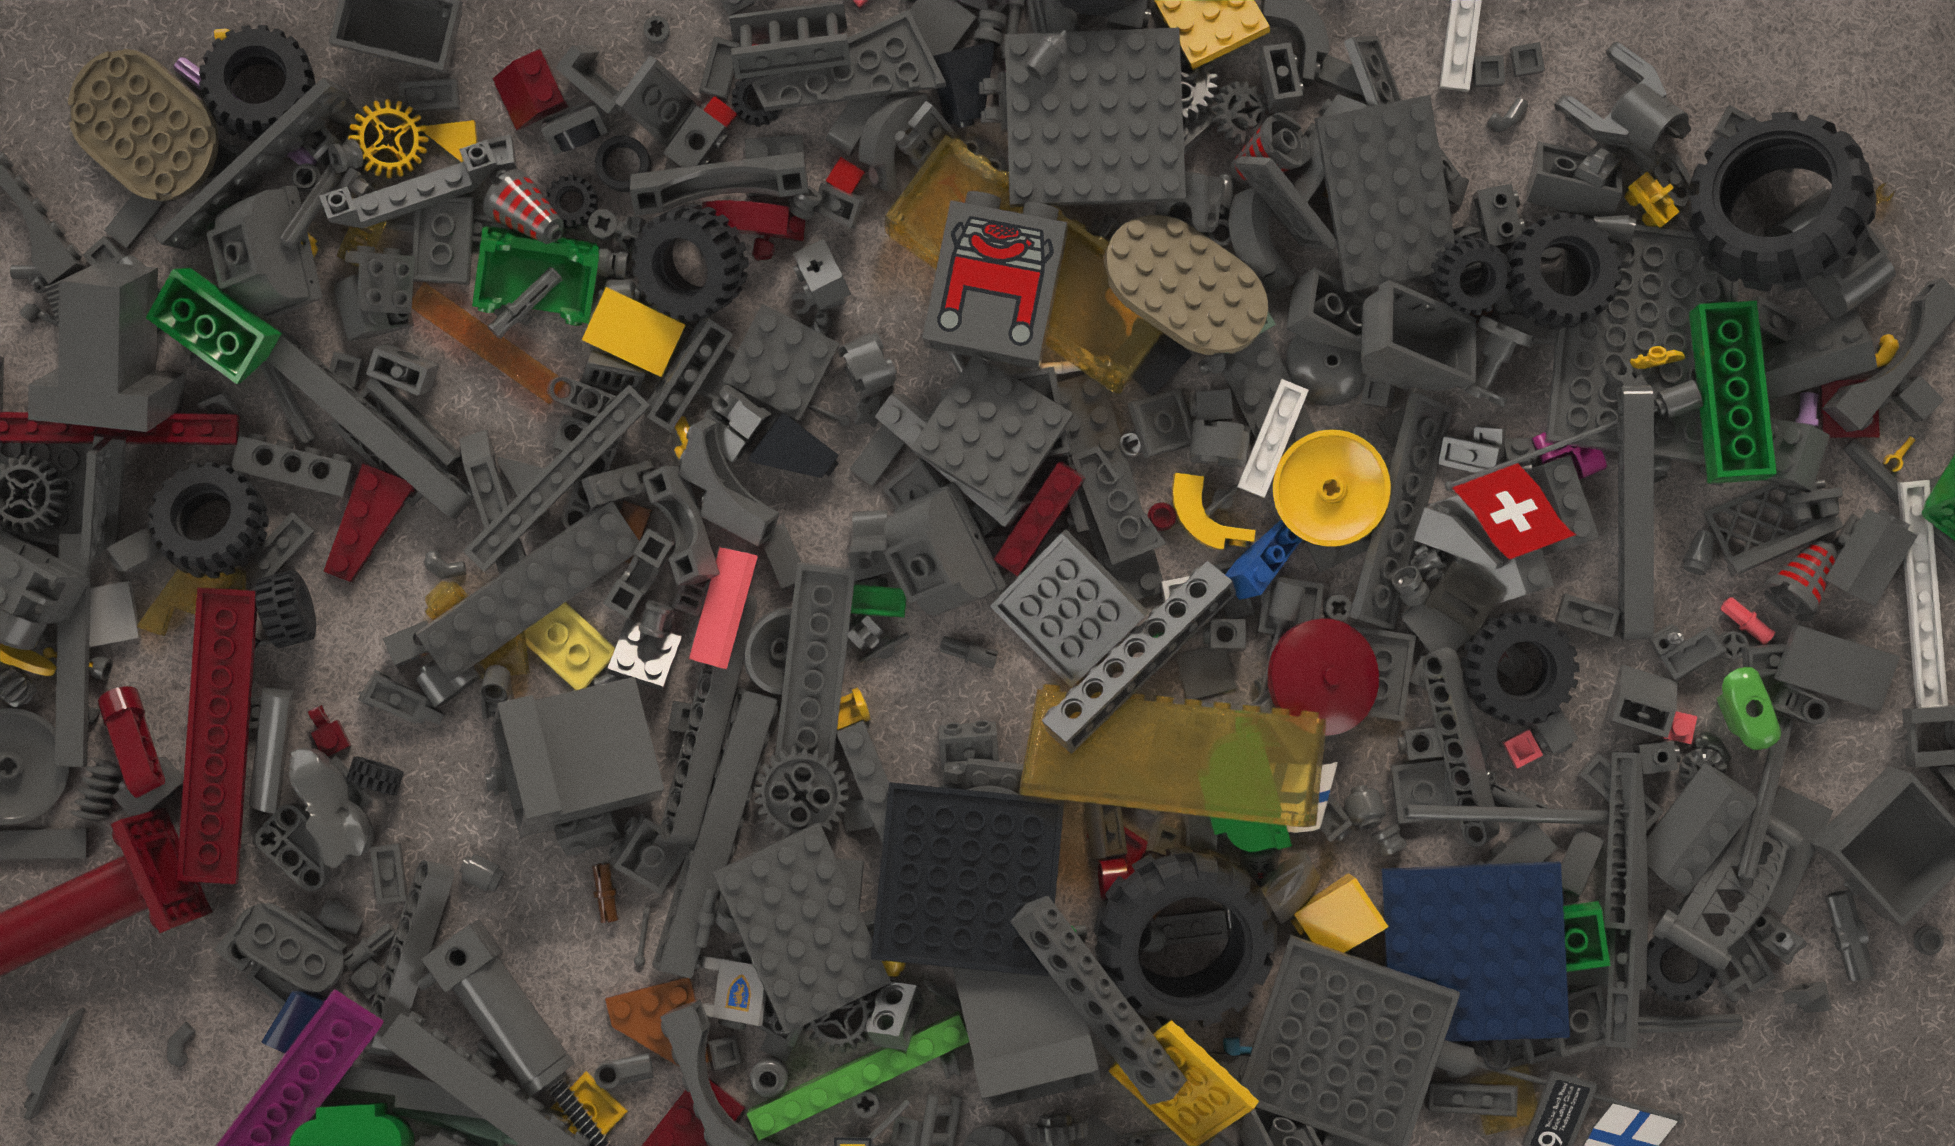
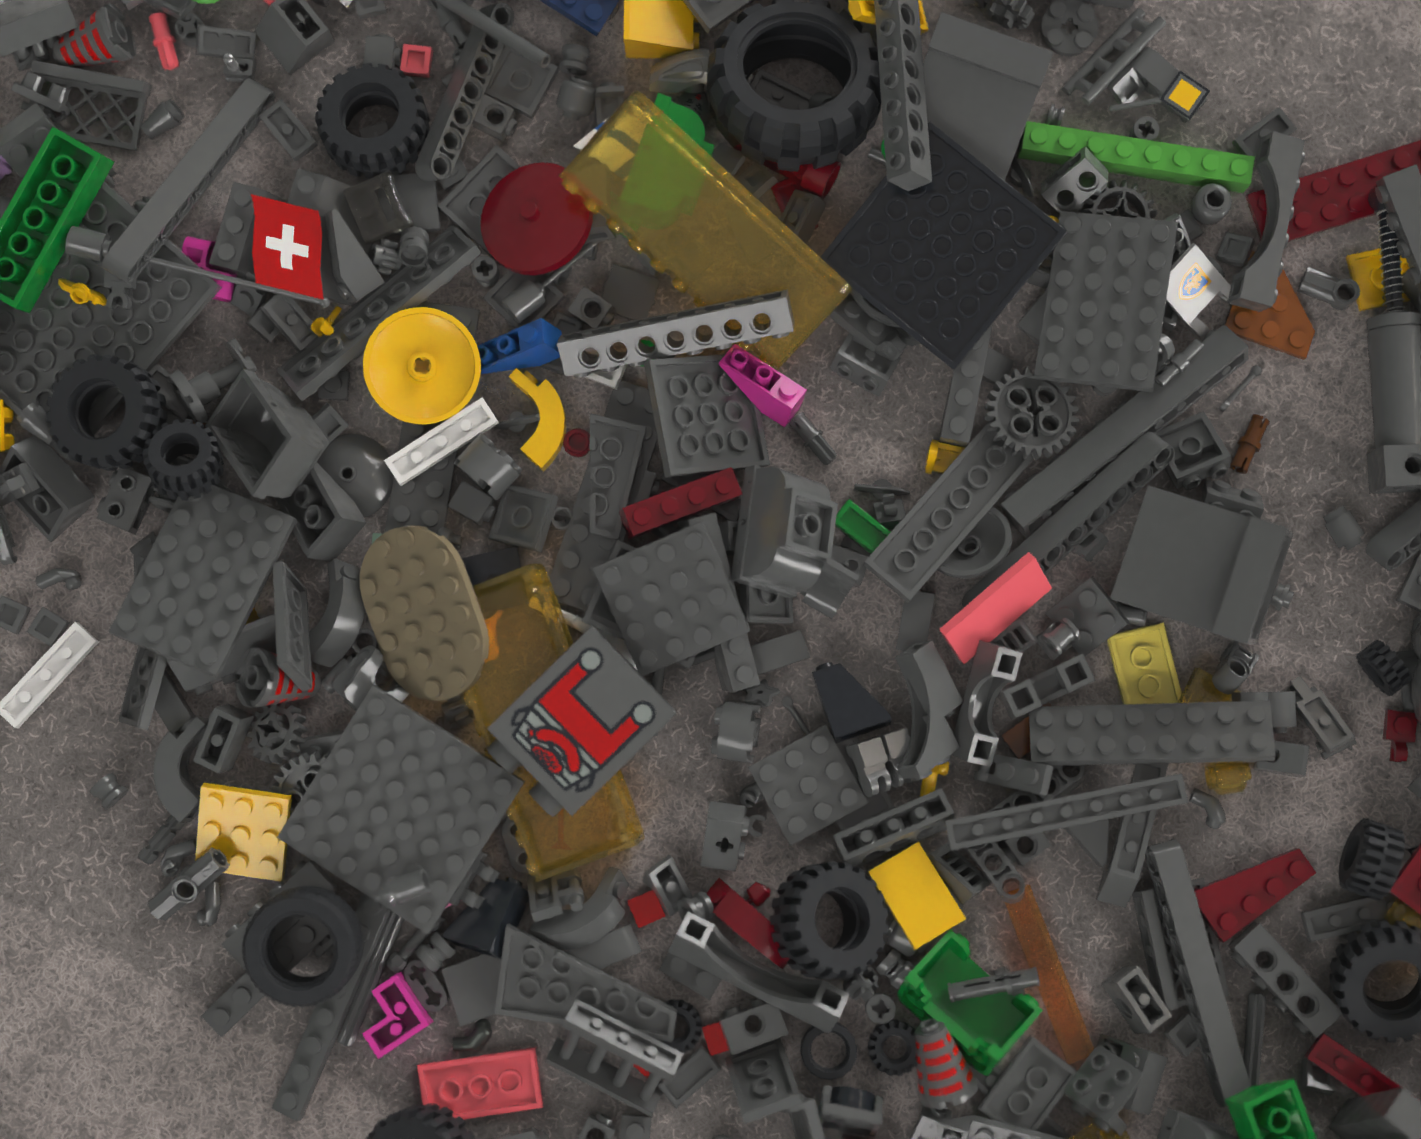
camera: 145 degrees left, 5 degrees down
none -> yellow hand [310,306,342,337]
none -> dark pink slope [719,344,807,427]

